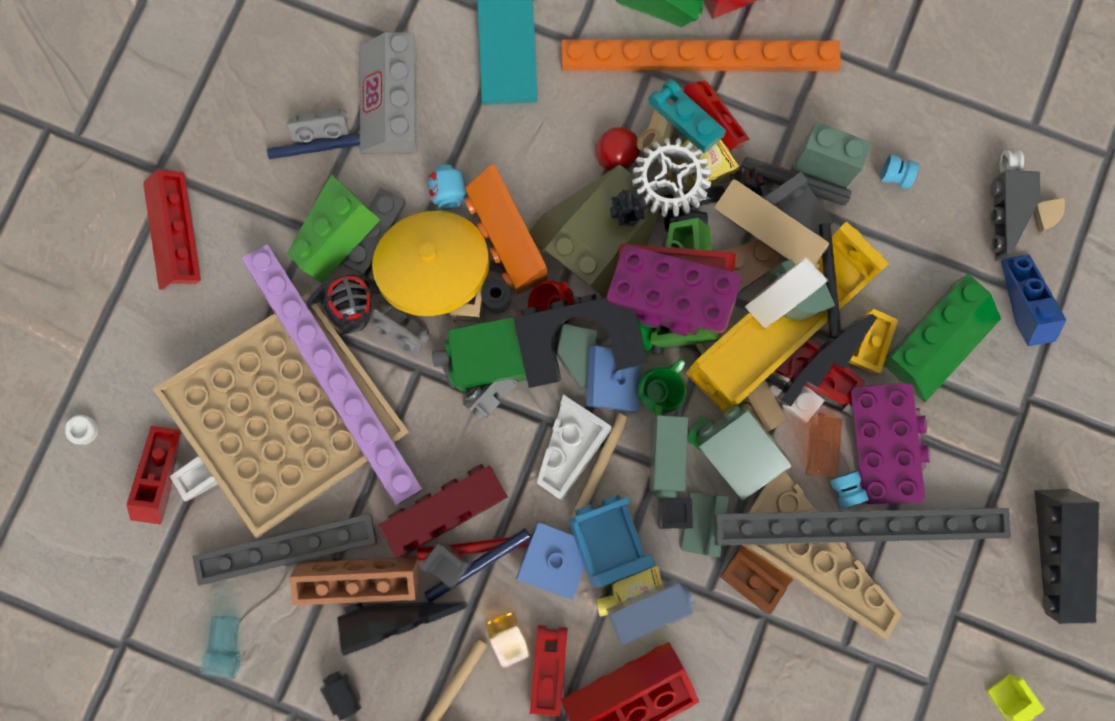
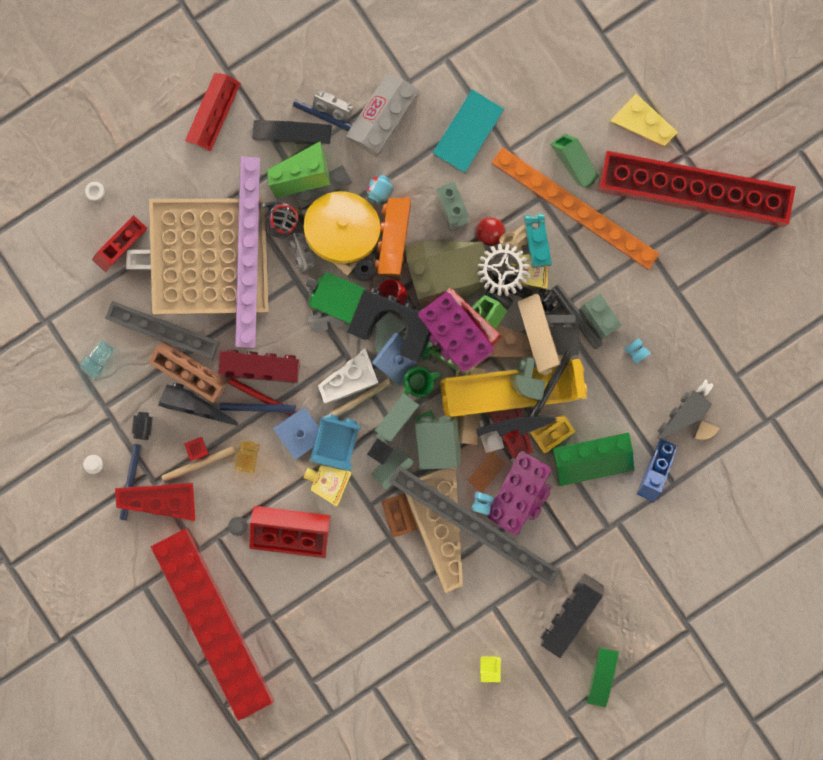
camera: 35 degrees right, 5 degrees up
dark grey panel [421,543,471,588] -> none
red plate [530,625,568,716] -> none
sand blue brick [606,580,695,645] -> none
black gear [610,190,647,226] -> none
red plate [683,80,750,151] -> none
white slope [745,257,828,328] -> none
none -> red plate [184,437,209,461]
none -> black slope [252,120,332,144]
none -> sand green panel [436,182,469,231]

